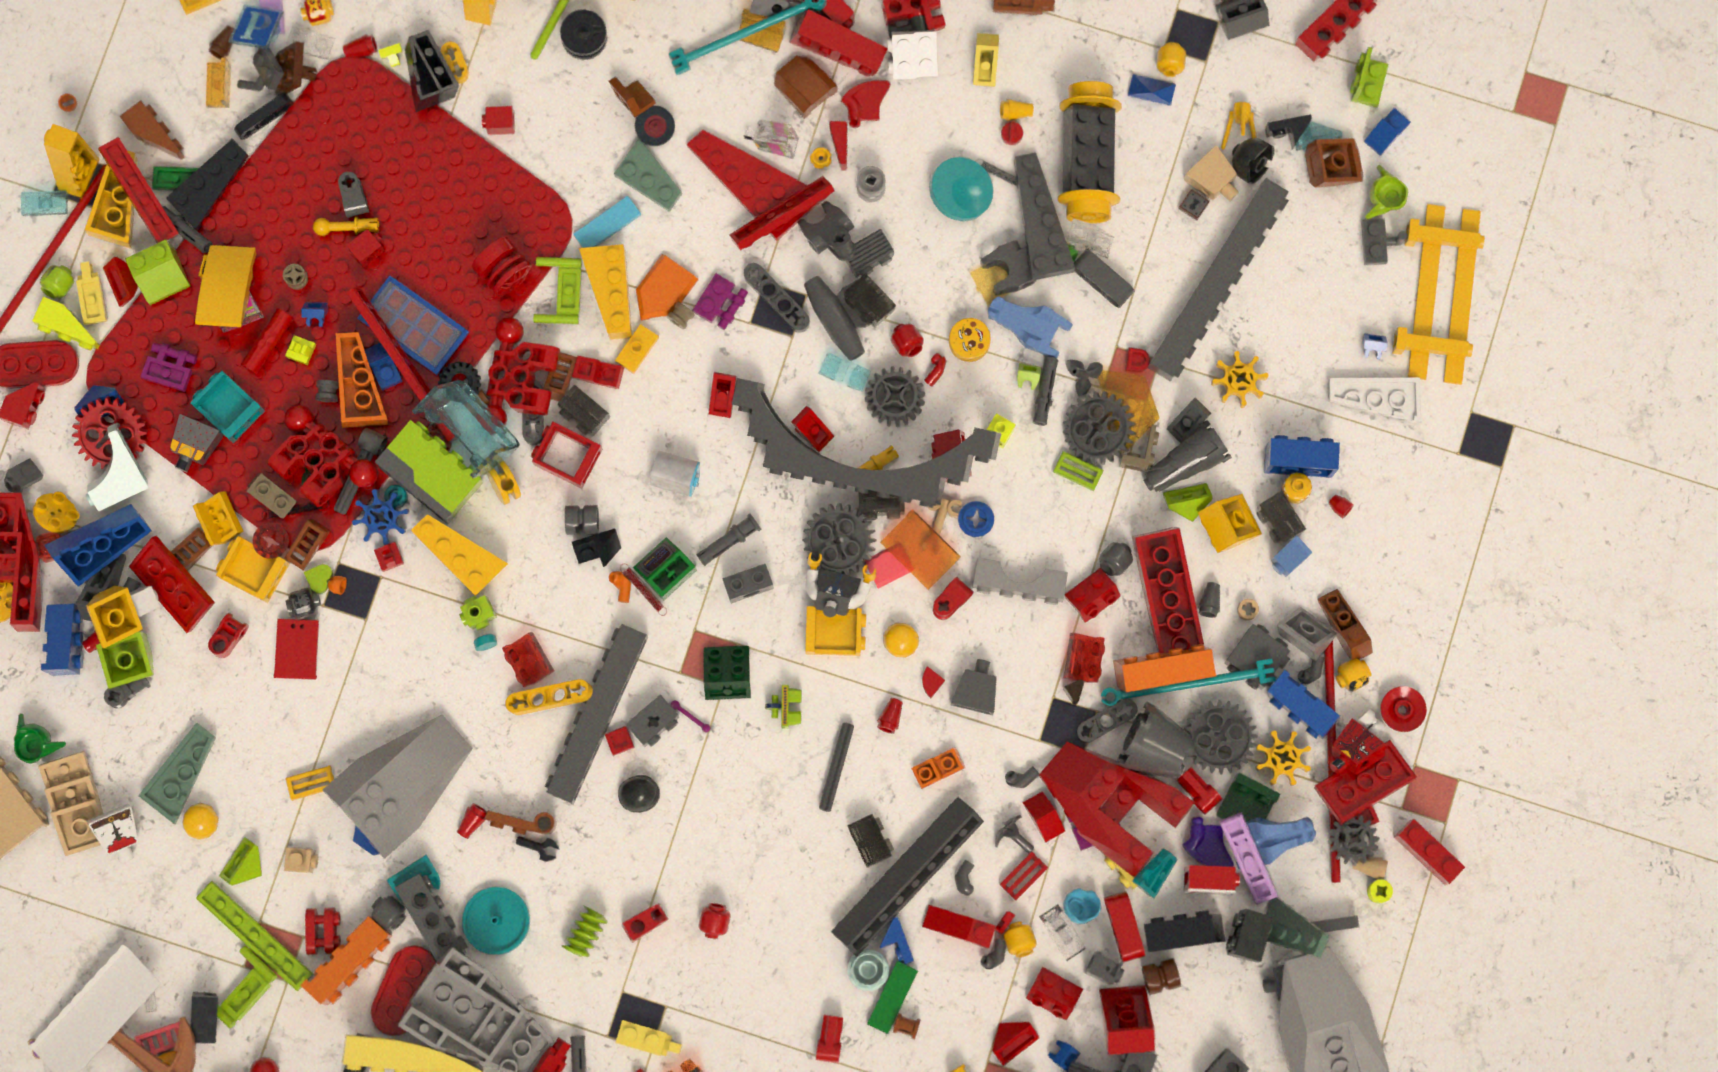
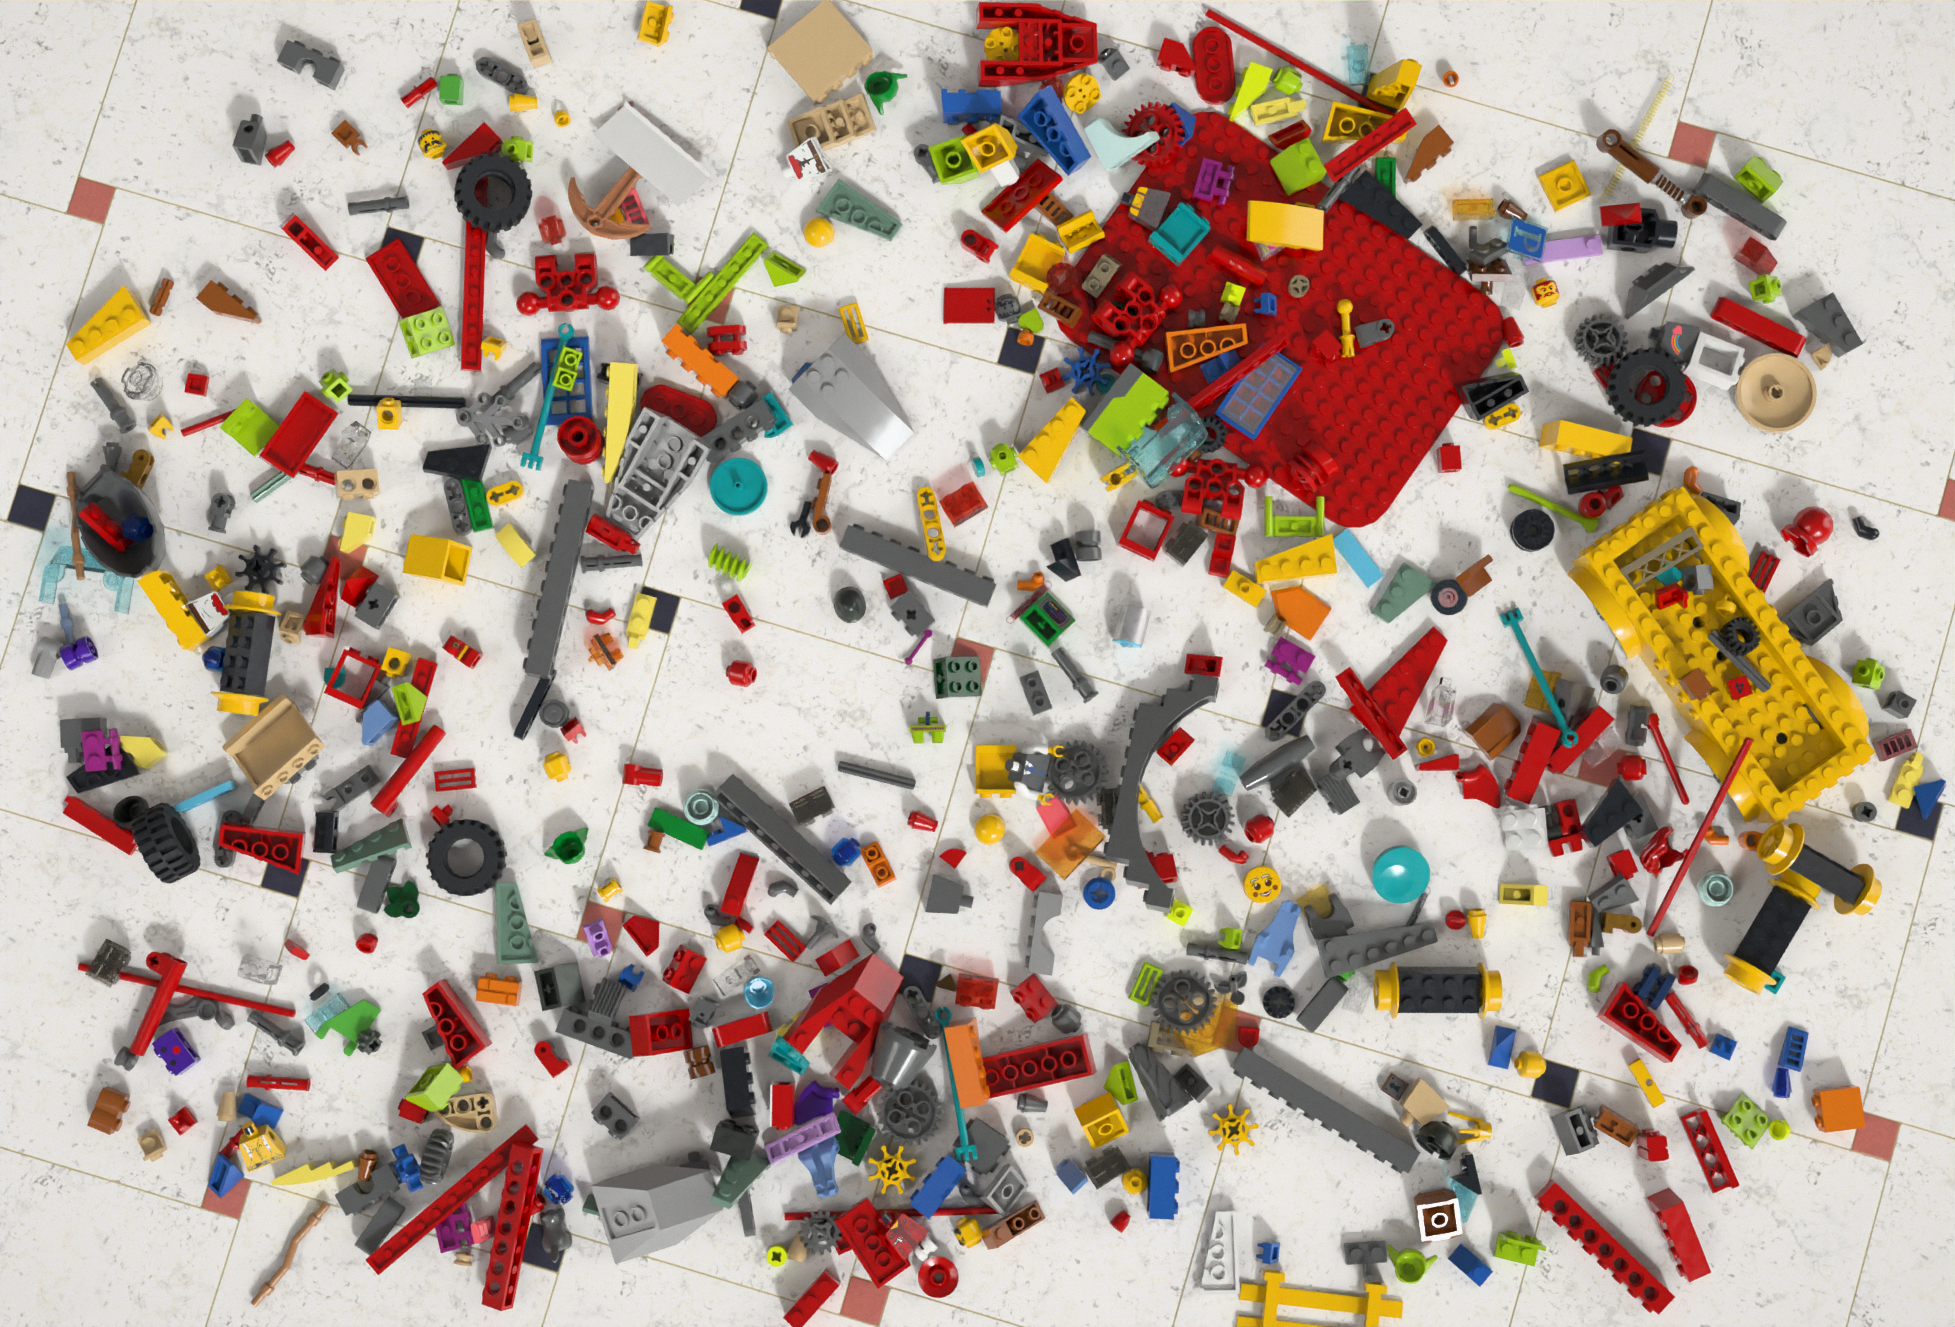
camera: 90 degrees right, 5 degrees up
none -> clear blue head [831,837,861,867]
none -> dark tan wheel [1218,301,1240,325]
none -> black gear [1263,986,1295,1019]

